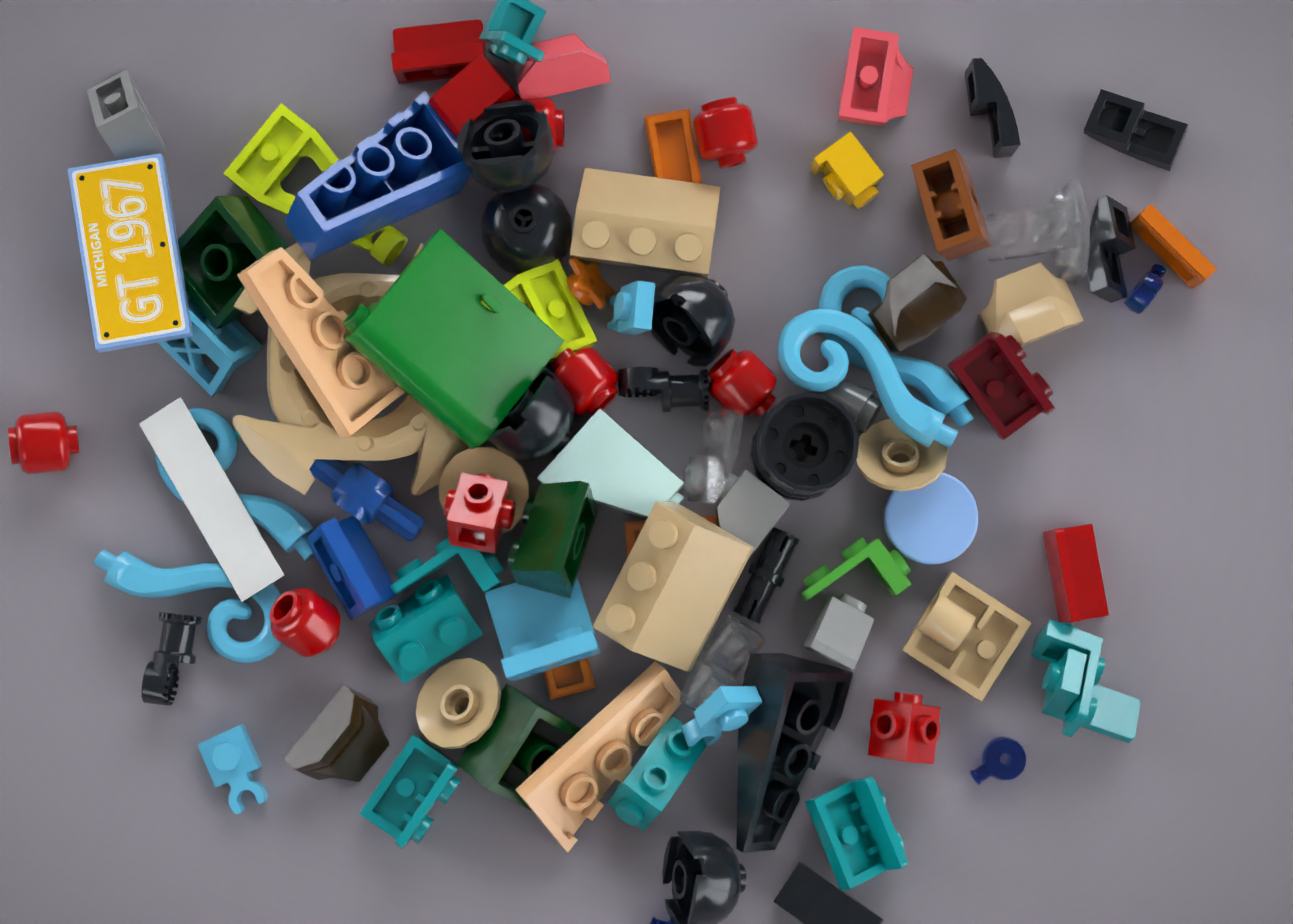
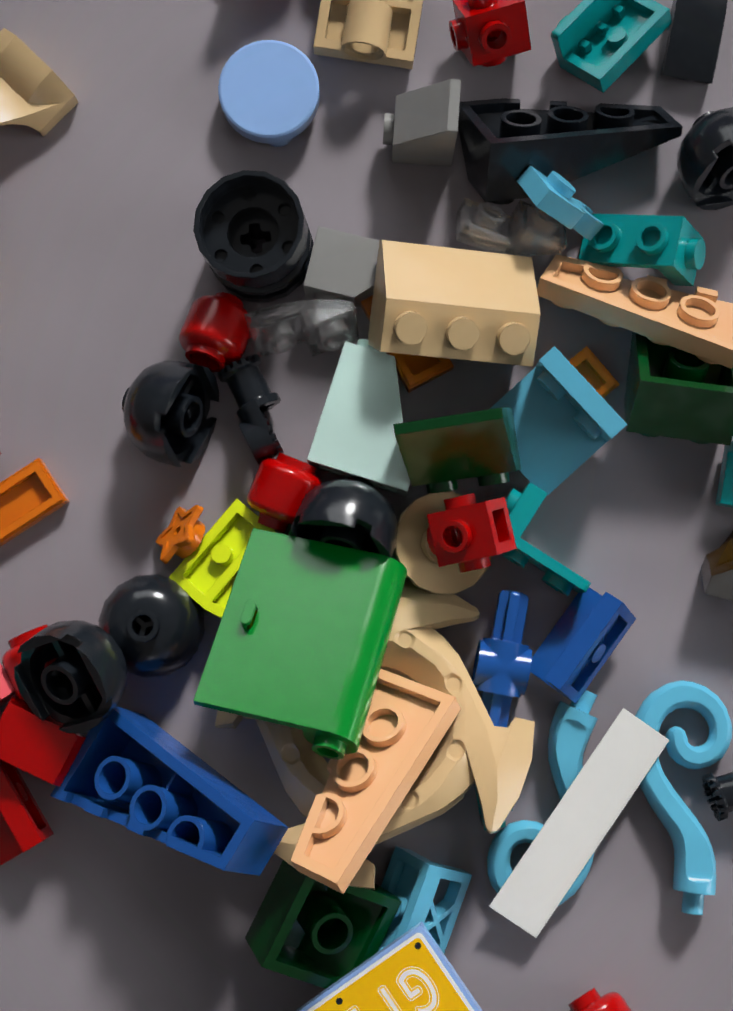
camera: 115 degrees left, 0 degrees up
neon yellow plate [223,103,408,266] -> none
red head [269,587,341,657] -> none
teal bracket [369,575,484,684] -> none
tan dish [416,658,501,749] -> none
tan slope [570,168,721,278] -> none
medium azure plate [607,281,655,335] -> none
black pin [733,527,800,624] -> none
medium azure plant [777,309,958,448] -> none
bright green bracket [799,537,912,601] -> none
dark grey cone [812,380,882,433] -> none
medium azure plant [818,265,974,429] -> none
tan dish [856,419,948,492] -> none
dark brown slope [868,253,967,352] -> none
dark red bracket [947,331,1055,440] -> none

